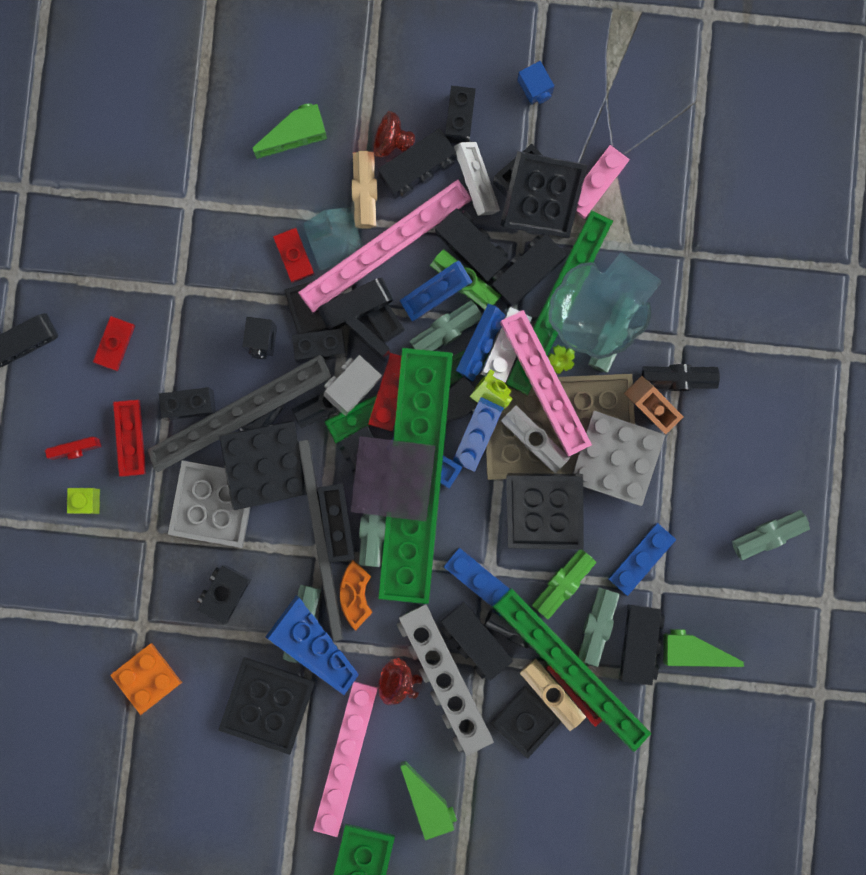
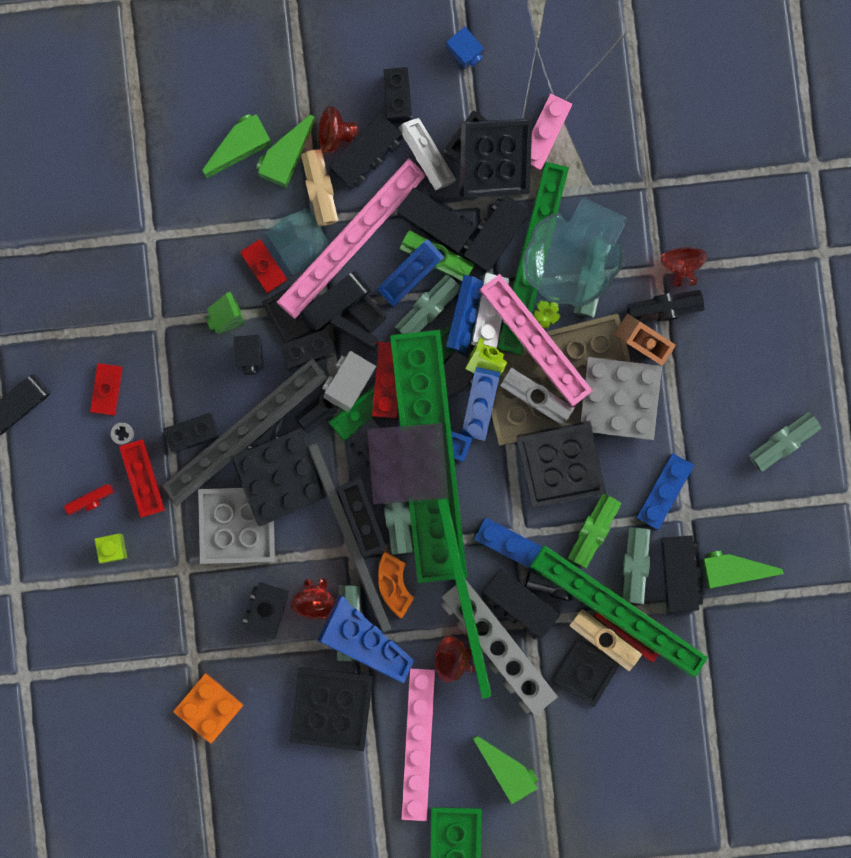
camera: 10 degrees left, 0 degrees up
none -> light grey bush [111,423,134,445]
none -> bright green slope [205,292,245,334]
none -> bright green slope [256,115,316,188]
none -> clear red hair [291,578,336,620]
none -> green tile [437,499,492,699]
none -> clear red hair [661,247,707,287]

